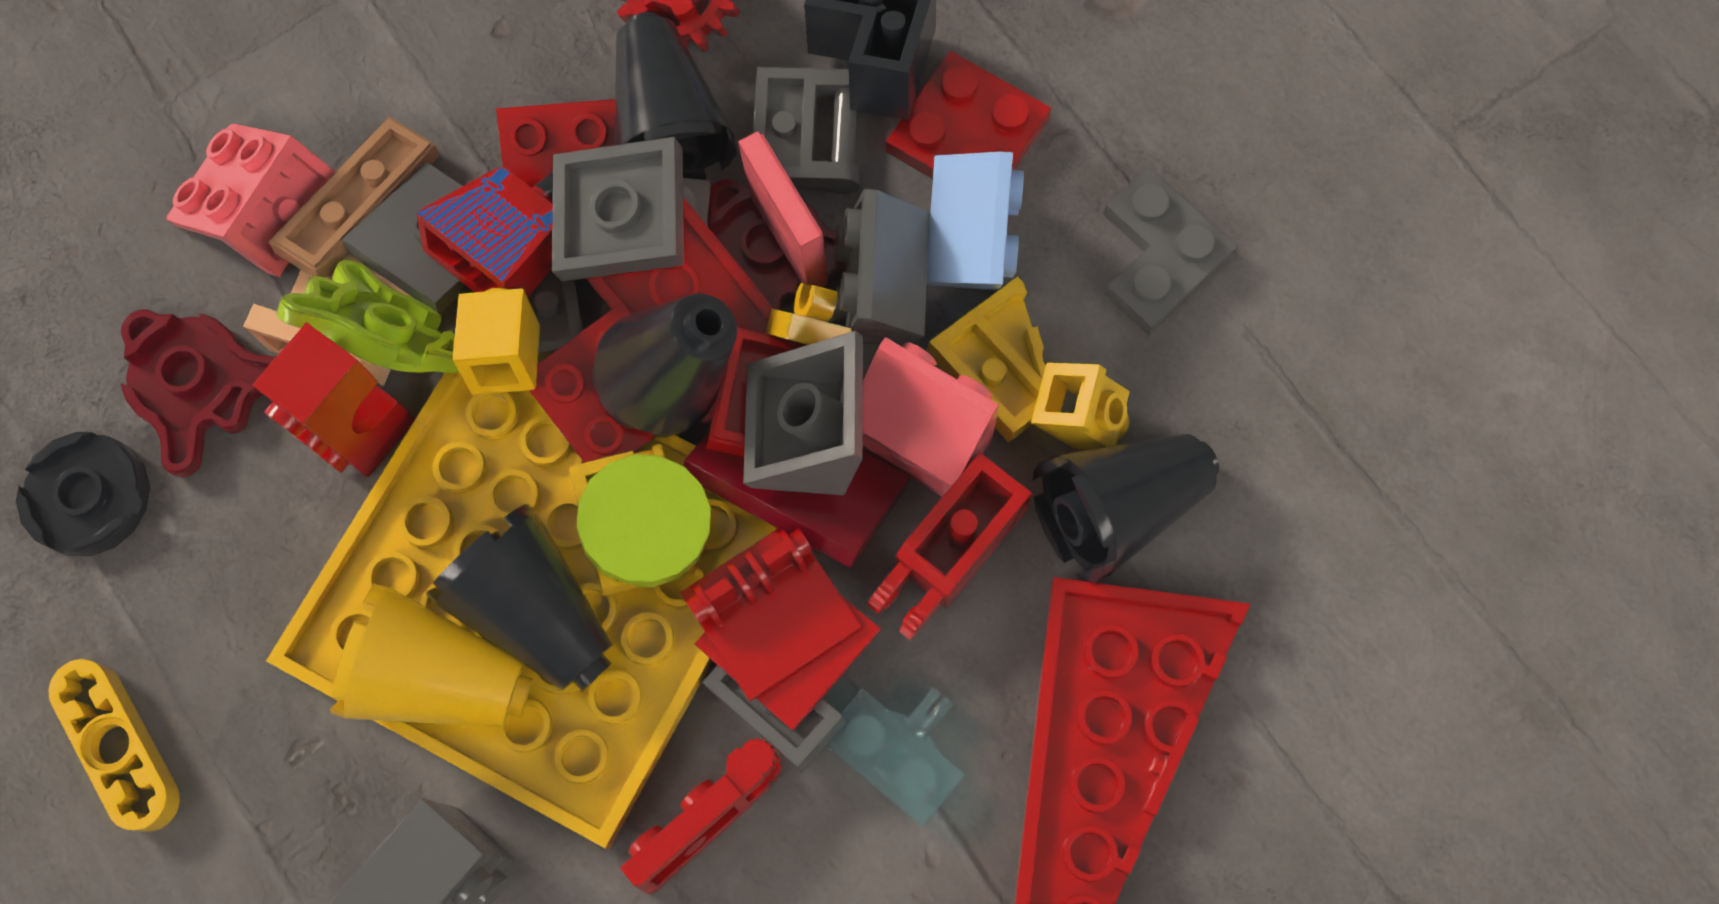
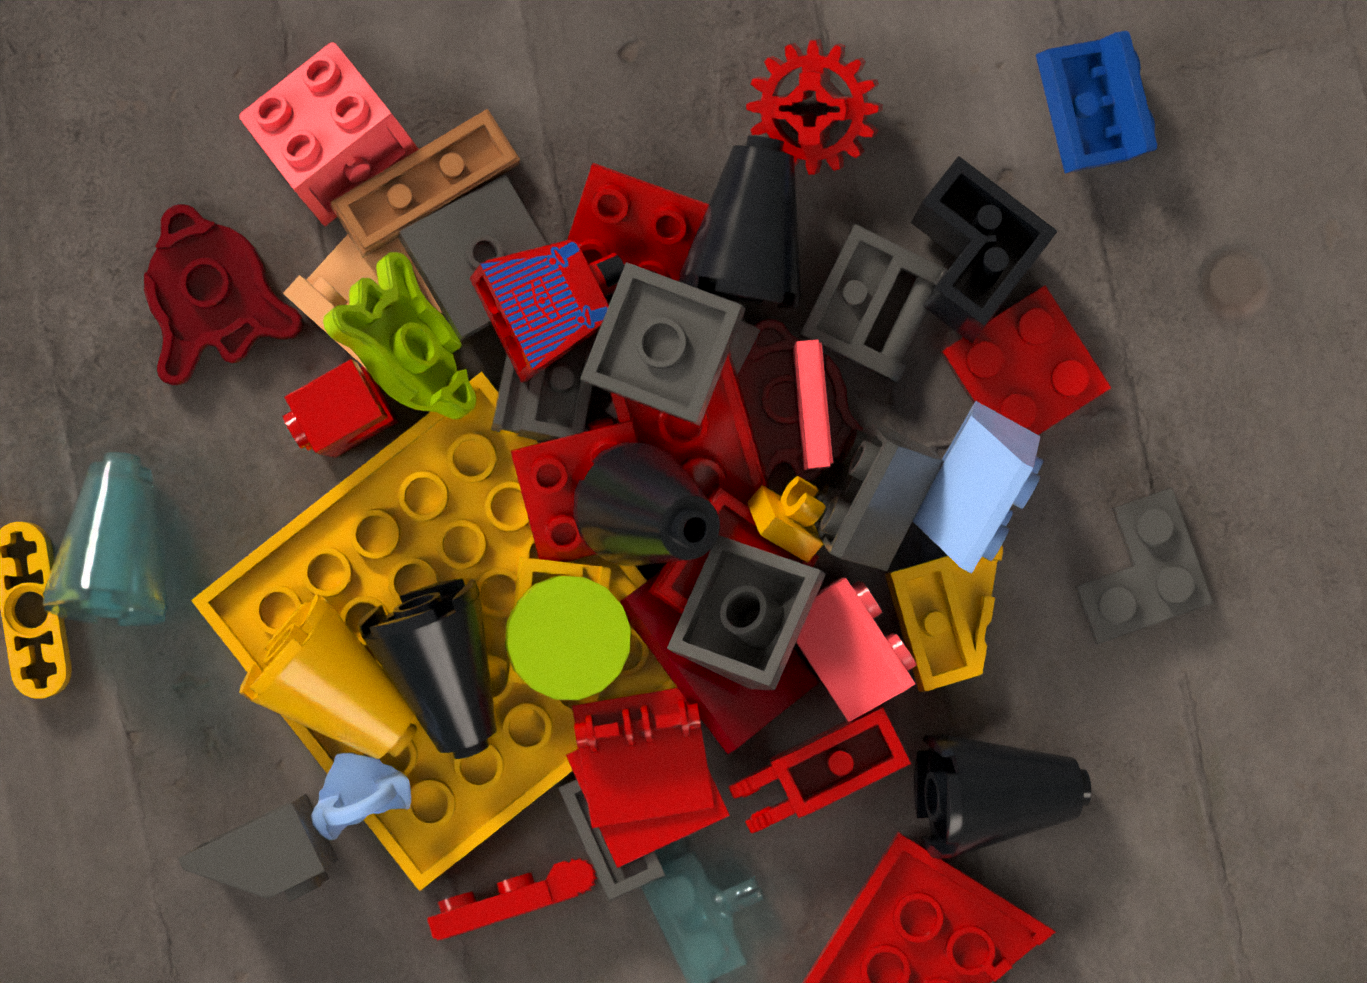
camera: 15 degrees right, 15 degrees up
black tile [16,432,150,557] -> none
yellow brick [452,288,540,395] -> none
yellow brick [1031,363,1130,450] -> none
none -> clear light blue cone [43,452,168,626]
none -> light blue piece [311,753,412,840]

